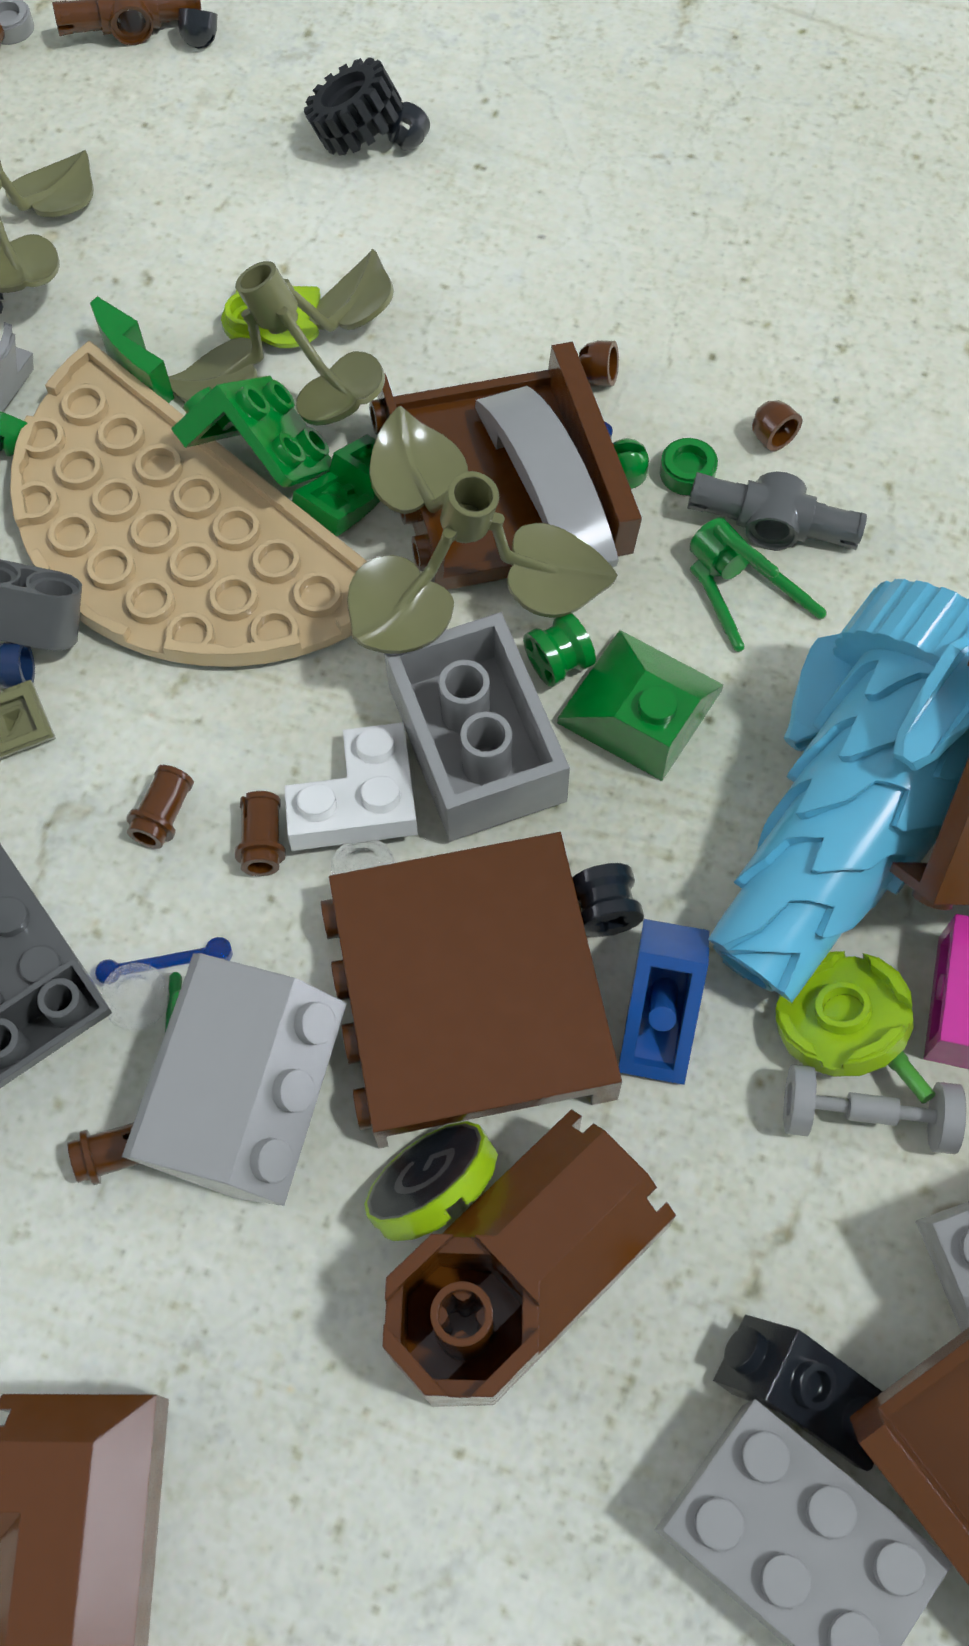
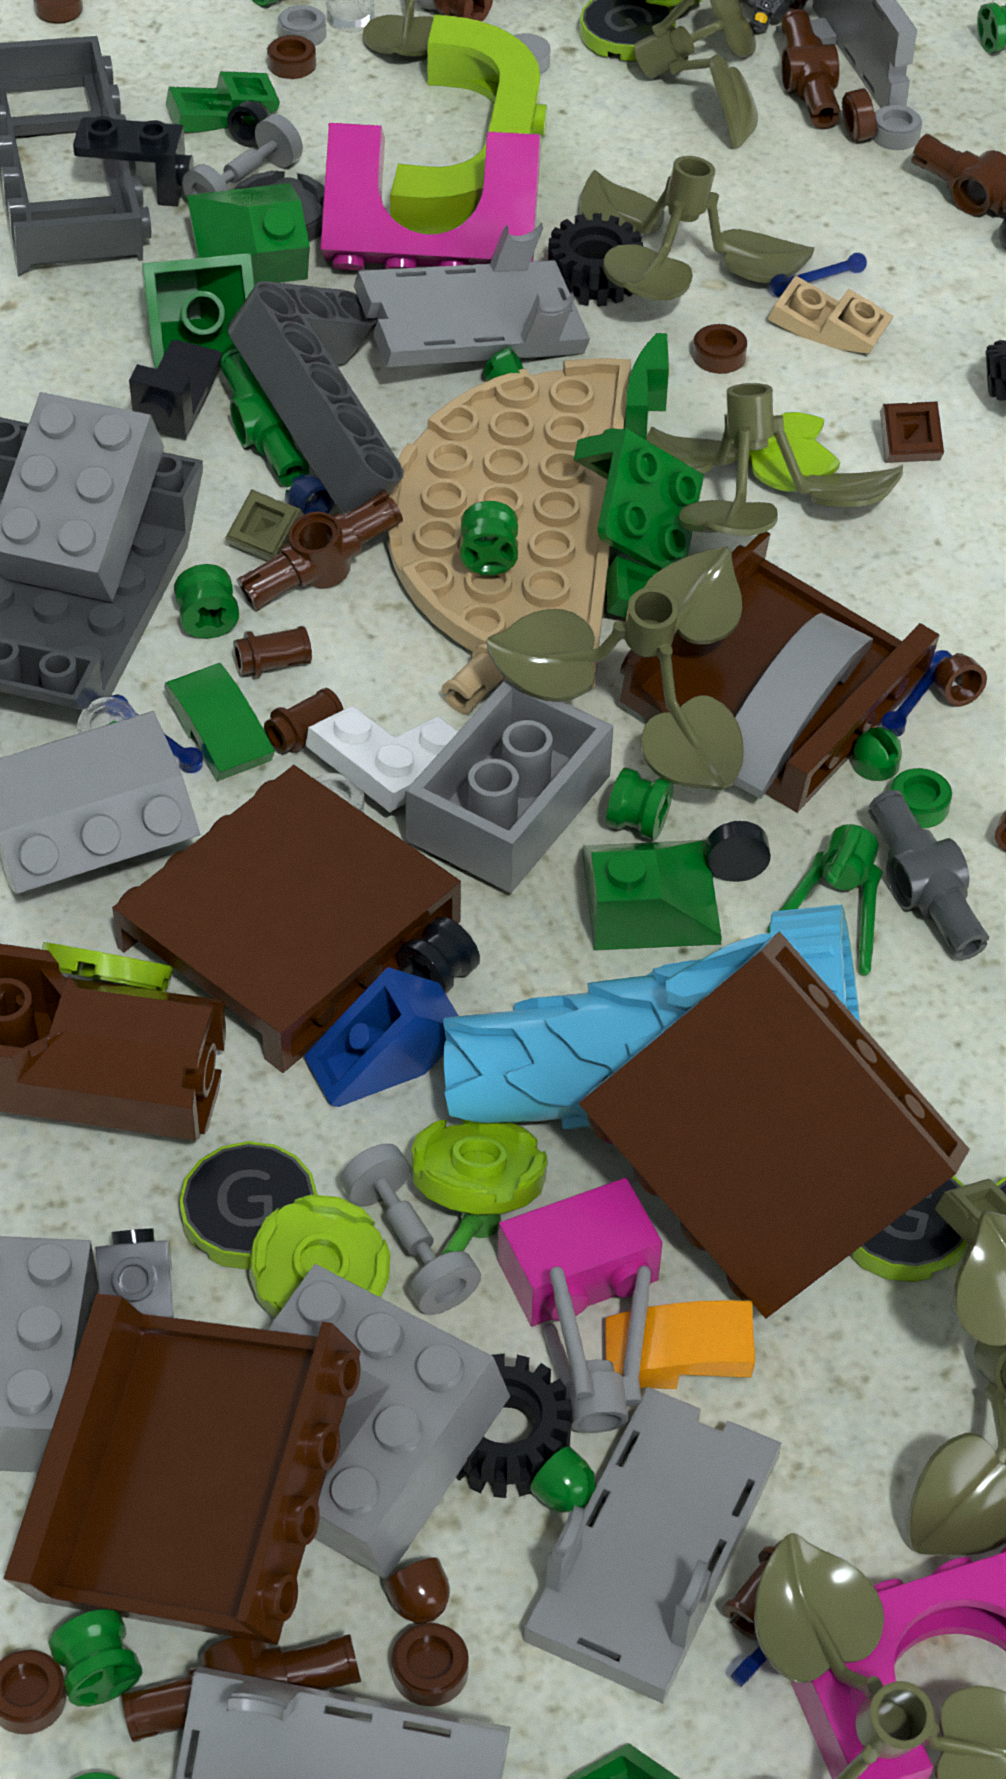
camera: 50 degrees right, 15 degrees down
none -> green slope [164,662,275,782]
none -> green wheel [174,564,239,639]
none -> black tile [179,1141,318,1270]
none -> reddish brown pin [236,490,403,611]
none -> lime tile [249,1194,391,1319]
none -> tan pin [442,644,506,714]
none -> green wheel [460,501,518,575]
none -> reddish brown tile [693,324,747,374]
none -> black tile [706,821,771,882]
none -> tan slope [767,275,894,353]
none -> clear blue hinge [769,252,867,297]
none -> reddish brown tile [880,401,944,463]

